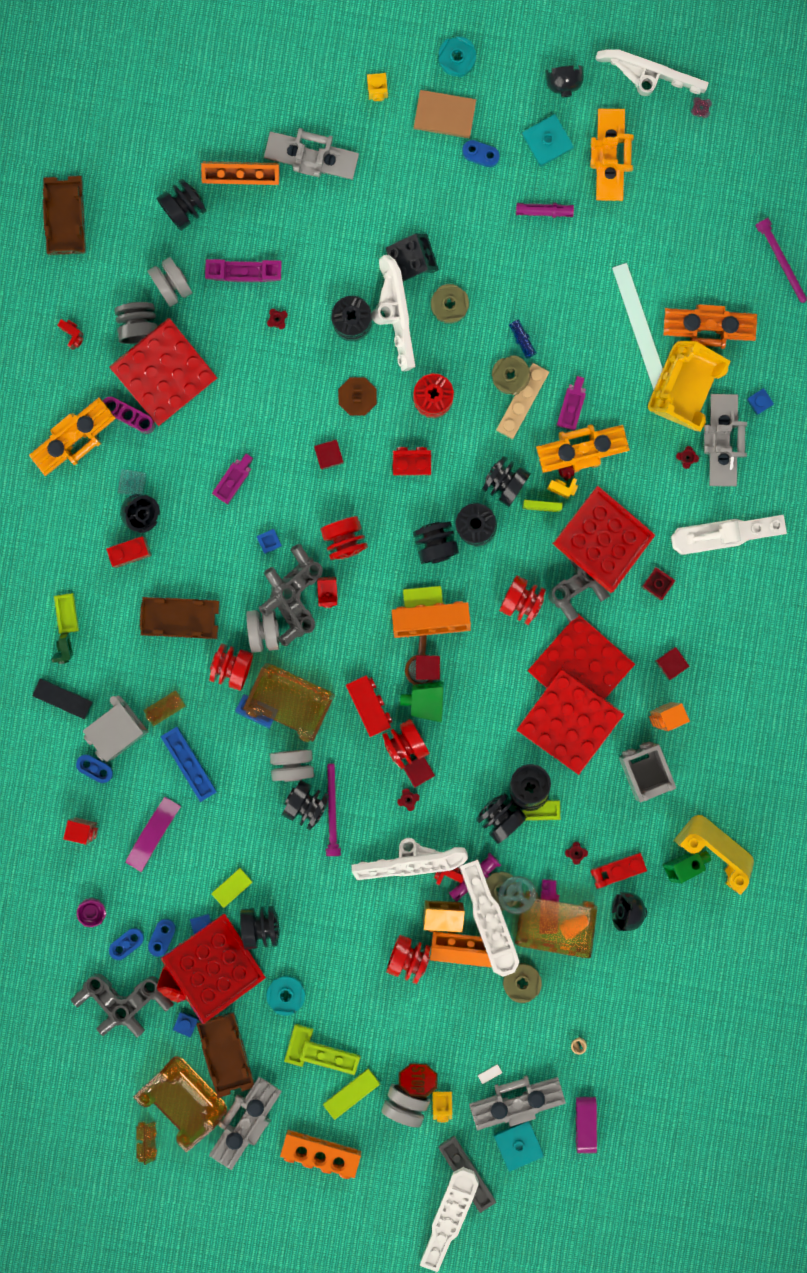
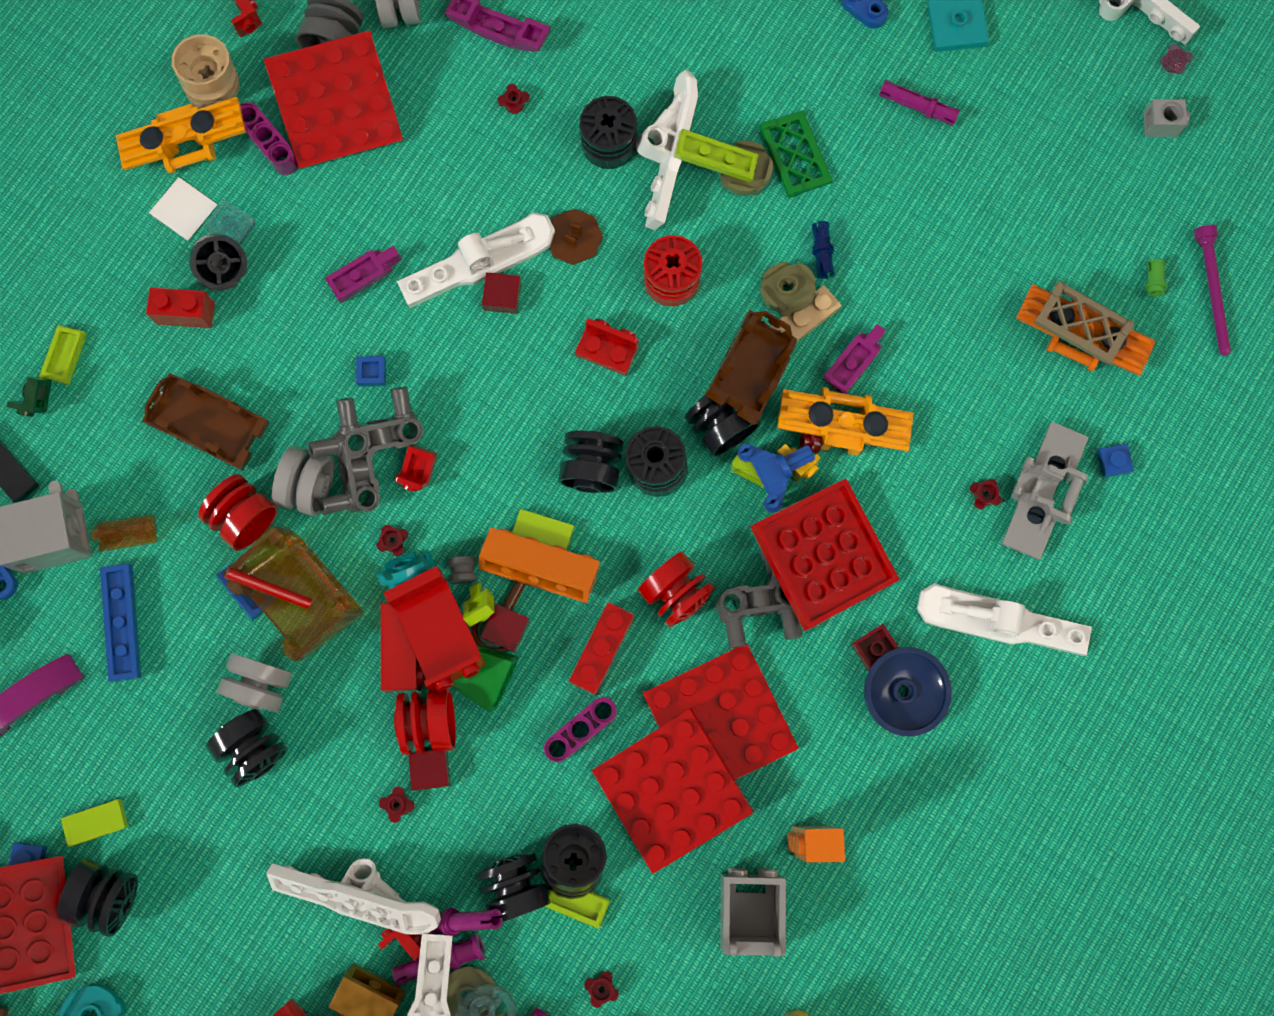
camera: 25 degrees right, 10 degrees down
red wheel [320,516,368,560] -> none
magenta piece [326,763,341,856] -> none
black bracket [386,233,439,282] -> none
light orange piece [590,109,634,201] -> none
light aqua piece [612,263,663,390] -> none
yellow windscreen [648,341,731,432] -> none
dark red piece [655,647,690,680] -> none
none -> white sticker [149,177,218,241]
none -> tan wheel [172,34,240,108]
none -> red bar [224,567,312,609]
none -> teal plate [375,550,434,590]
none -> dark red plate [376,525,409,556]
none -> red panel [384,566,486,692]
none -> white piece [397,212,555,308]
none -> magenta pin [427,908,503,936]
none -> dark grey wheel [447,556,477,584]
none -> lime plate [463,581,494,627]
none -> magenta beam [544,697,617,763]
none -> red brick [569,602,634,696]
none -> lime tile [674,129,759,183]
none -> reddish brown piece [705,310,797,425]
none -> blue axle [738,444,815,513]
none -> green window [759,110,833,198]
none -> dark blue dish [864,647,952,737]
none -> dark tan window [1034,281,1134,365]
none -> light grey brick [1143,99,1190,137]
none -> bright green pin [1145,259,1168,297]

